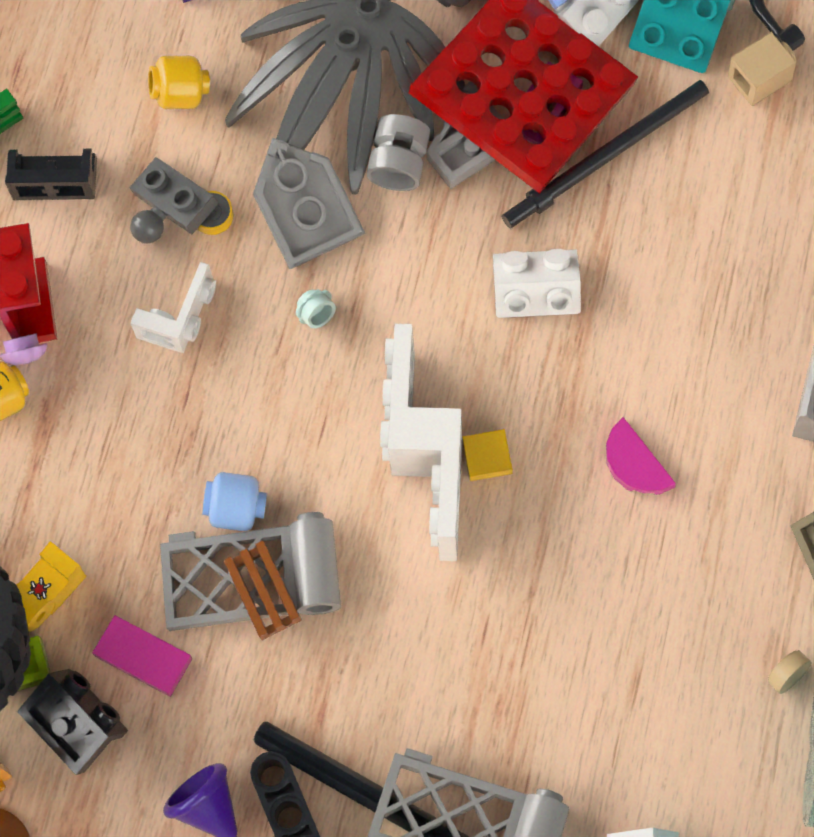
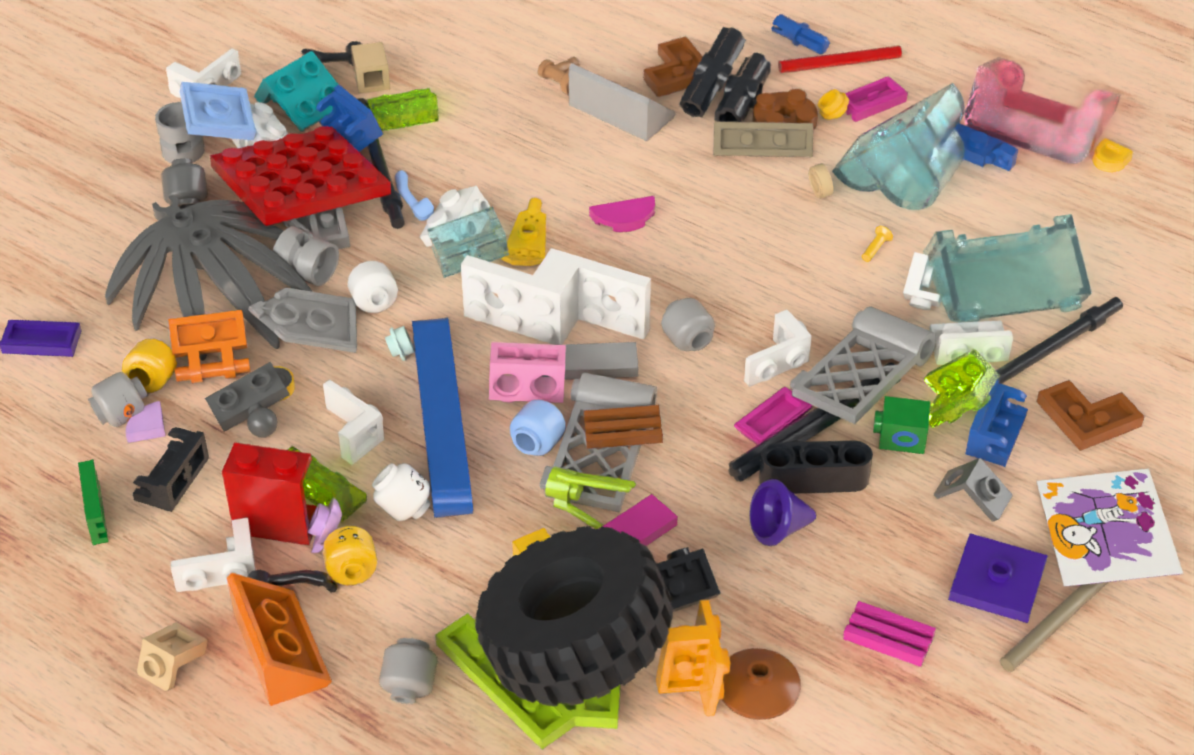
camera: 75 degrees left, 25 degrees down
none -> light grey head [88,372,148,427]
none -> lavender tile [126,401,166,443]
none -> orange plate [168,310,251,383]
none -> clear neon green bracket [287,446,367,523]
none -> blue hinge [316,84,383,152]
none -> white head [348,261,398,313]
none -> clear neon green bracket [367,88,439,131]
none -> white head [372,463,431,521]
none -> light blue piece [395,170,434,221]
none -> blue beam [412,318,473,518]
none -> clear light blue hinge [427,207,509,278]
none -> bright pink brick [489,342,566,403]
none -> yellow piece [501,198,546,266]
none -> light grey tile [542,342,638,379]
none -> lime plant [545,466,636,529]
none -> light grey head [661,298,715,351]
none -> dark pink tile [734,386,812,445]
none -> white bracket [744,310,812,387]
none -> yellow piece [862,226,893,262]

